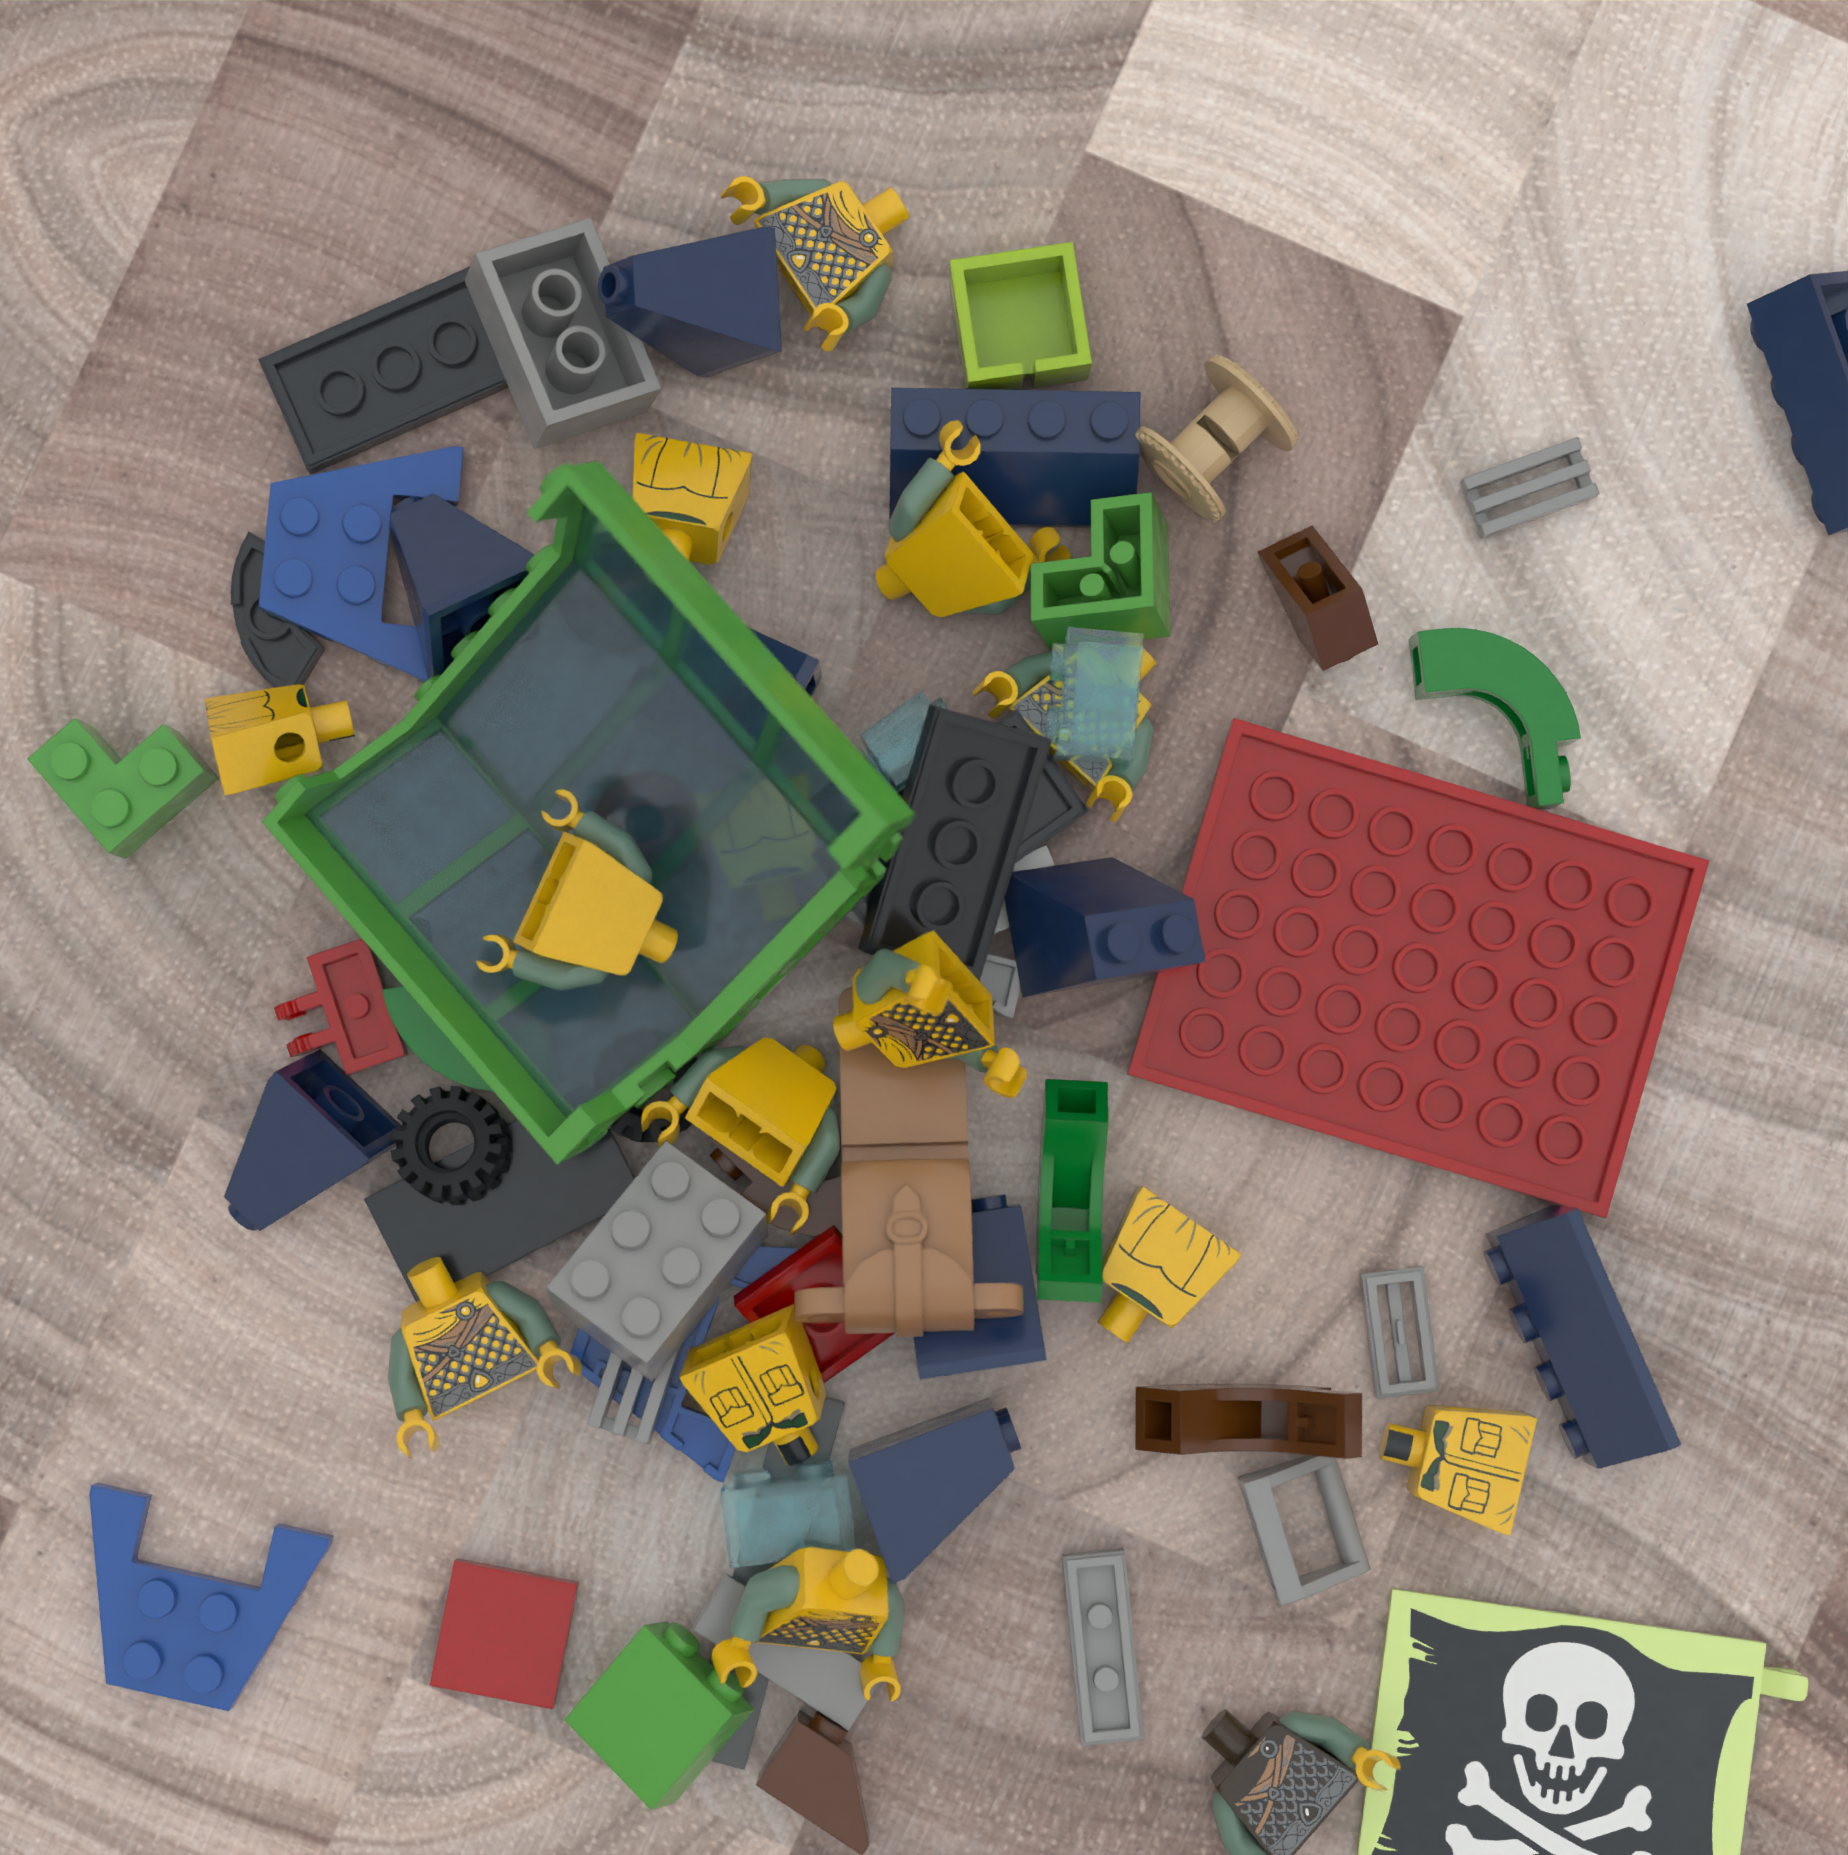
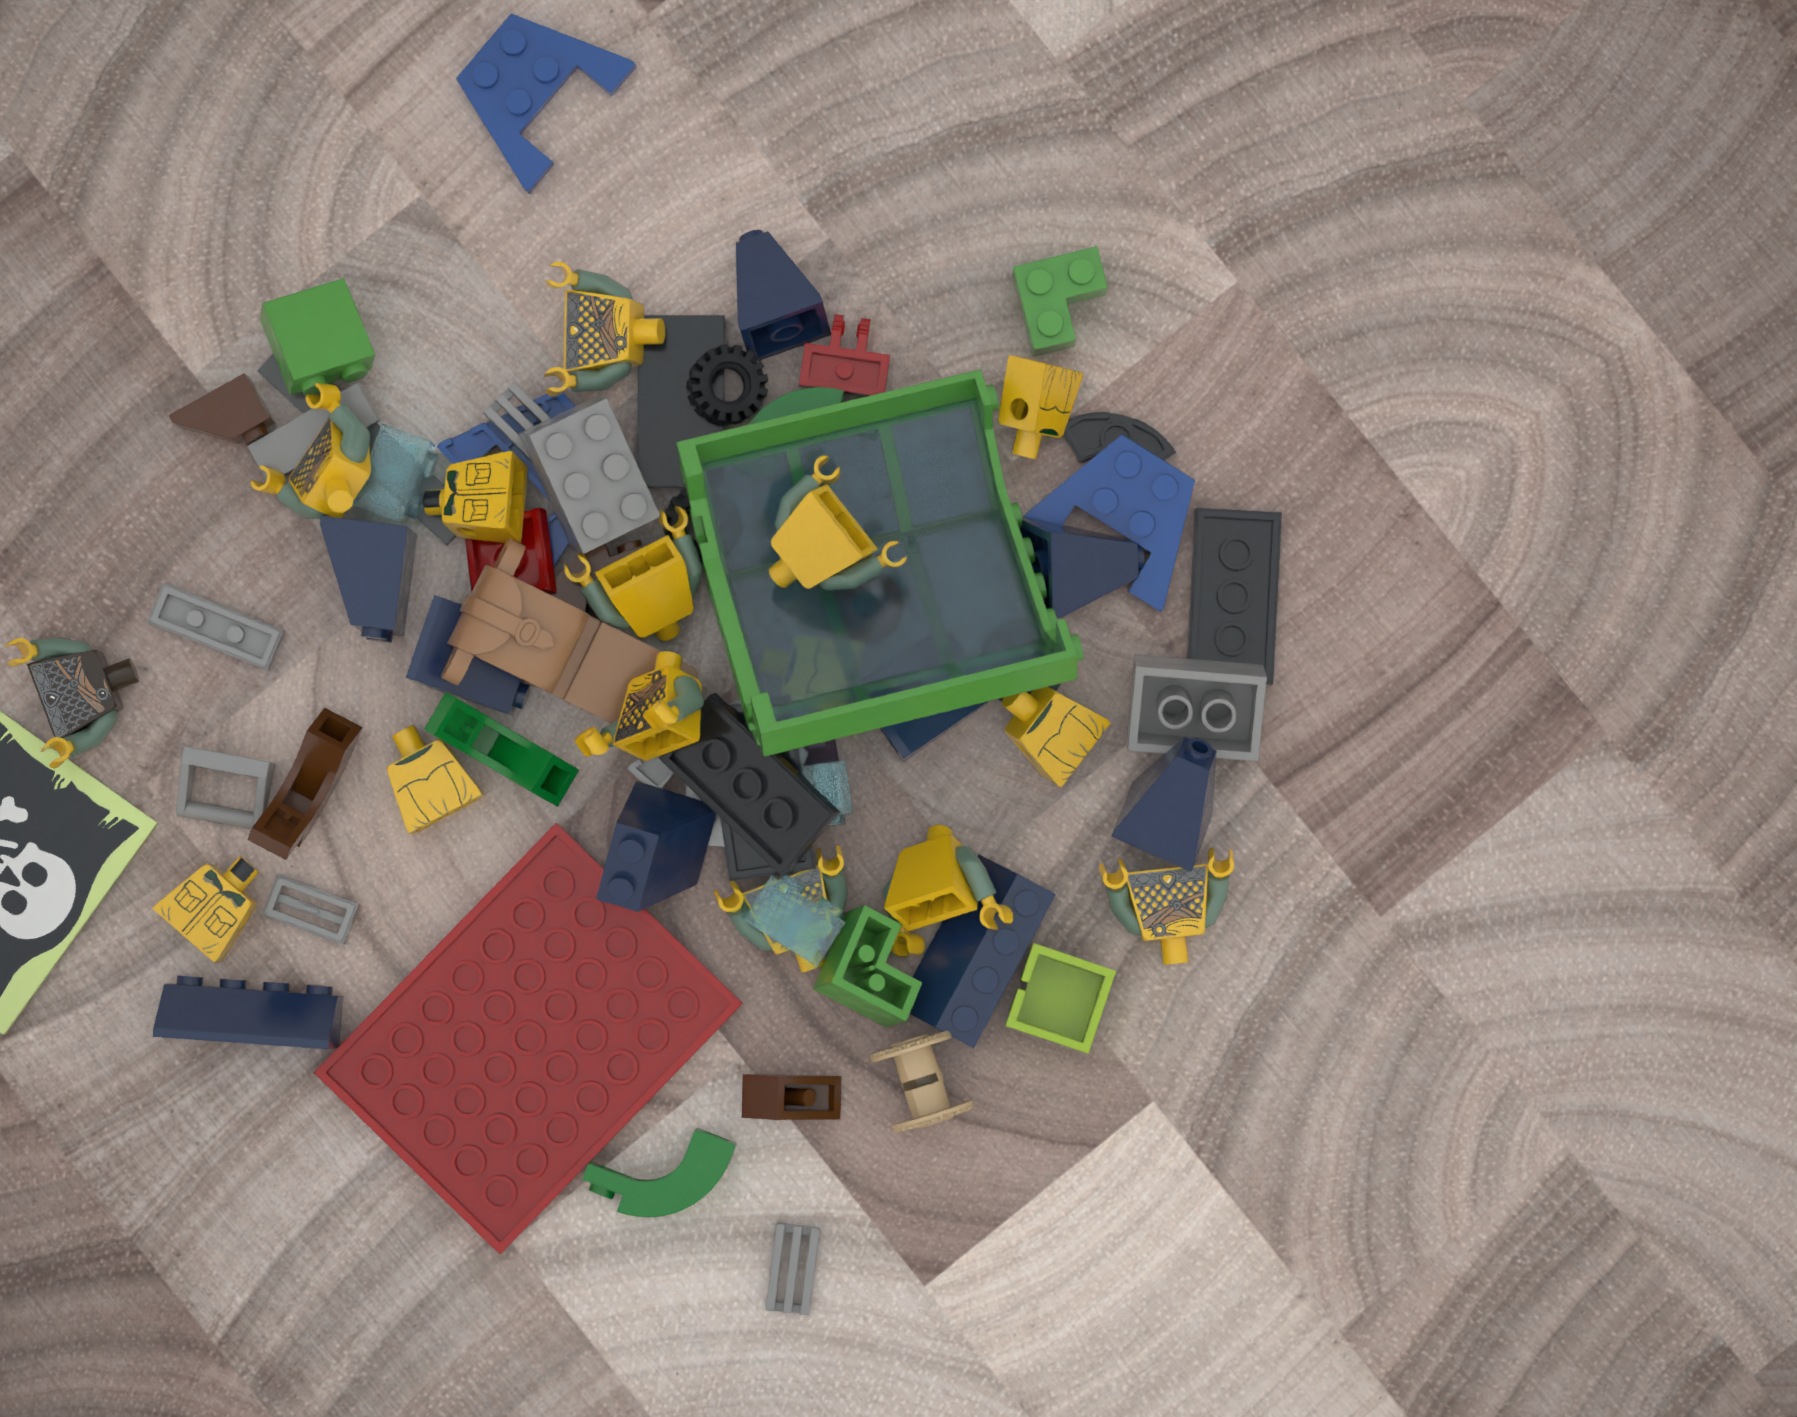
camera: 125 degrees right, 0 degrees up
red tile [430,1558,579,1709] -> none

